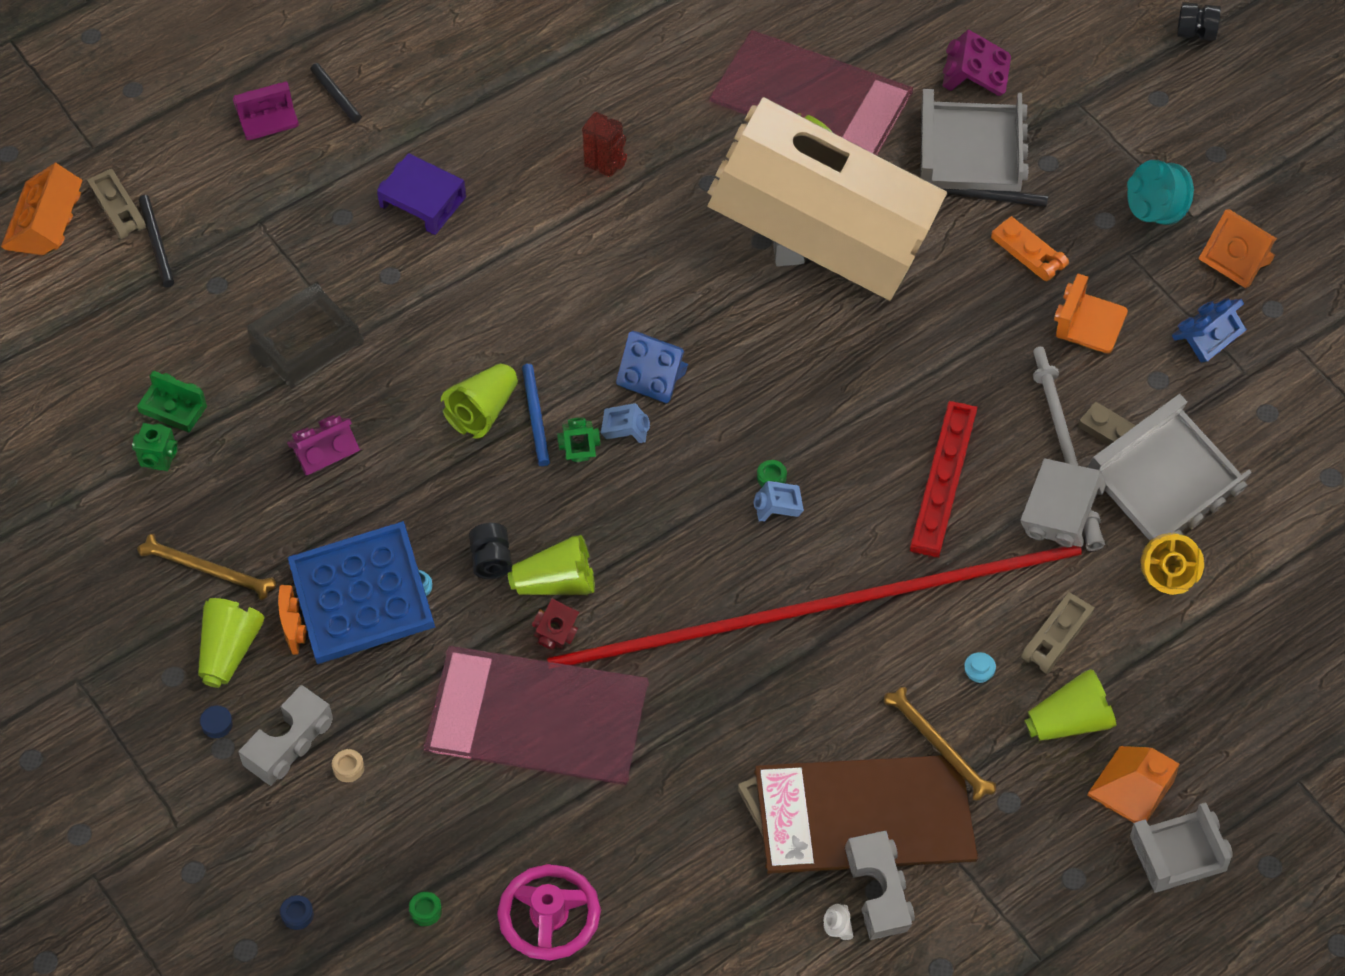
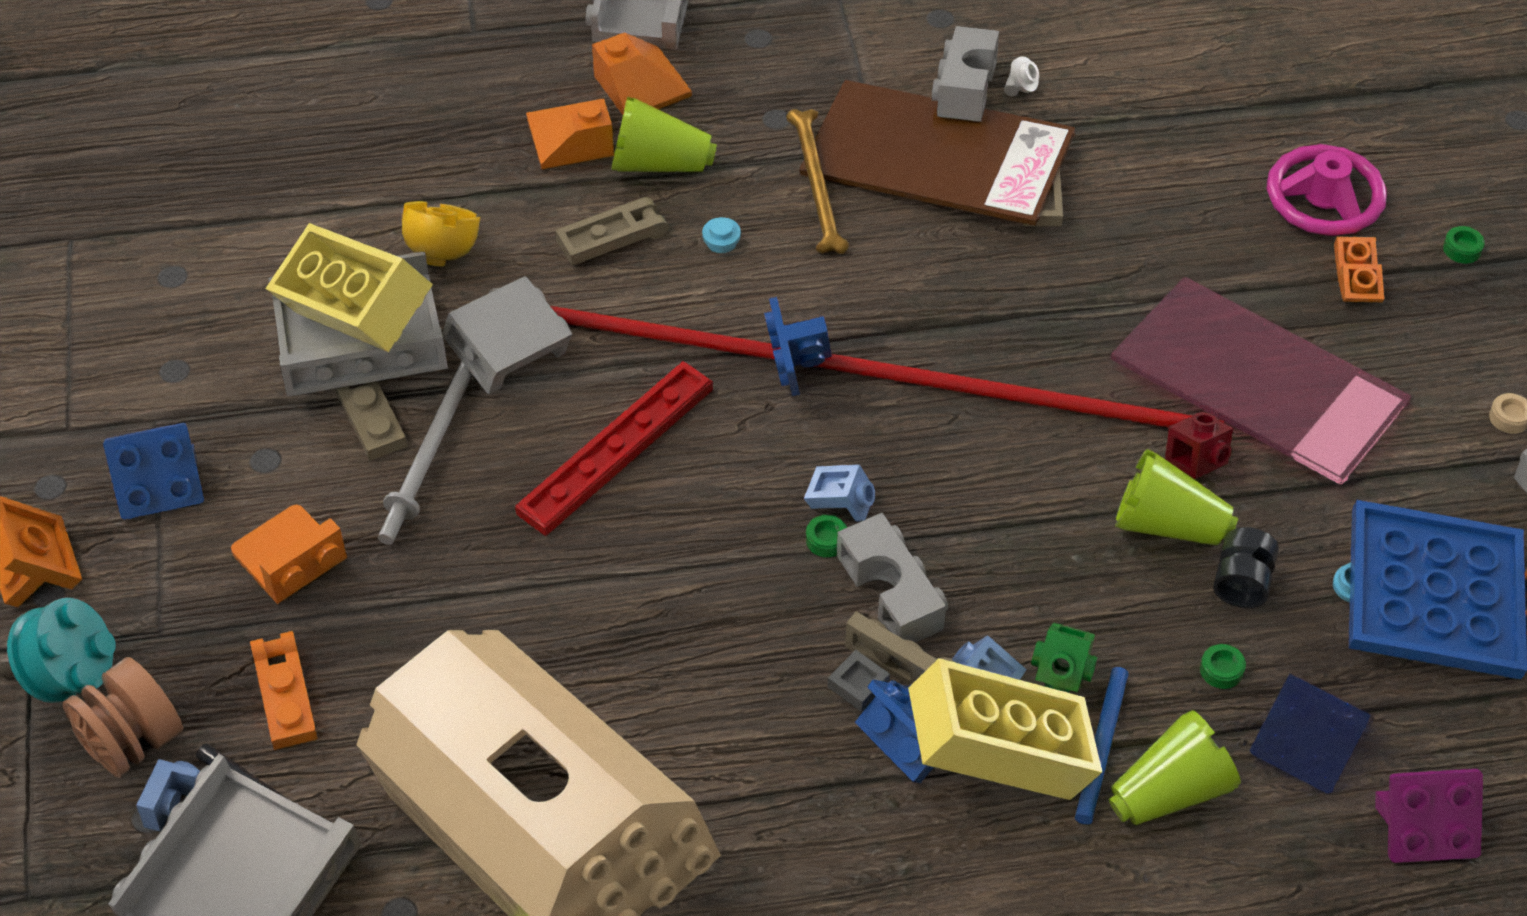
camera: 155 degrees left, 5 degrees down
none -> nougat wheel [63,657,183,778]
none -> medium blue bracket [136,759,200,832]
none -> light yellow brick [265,223,433,352]
none -> orange slope [526,98,614,169]
none -> blue bracket [764,297,832,396]
none -> dark grey tile [827,650,890,712]
none -> light grey arch [837,513,948,642]
none -> dark tan plate [845,611,956,685]
none -> light yellow brick [908,658,1102,800]
none -> green tile [1200,644,1246,689]
none -> clear blue bracket [1250,674,1375,794]
none -> orange slope [1334,237,1384,303]

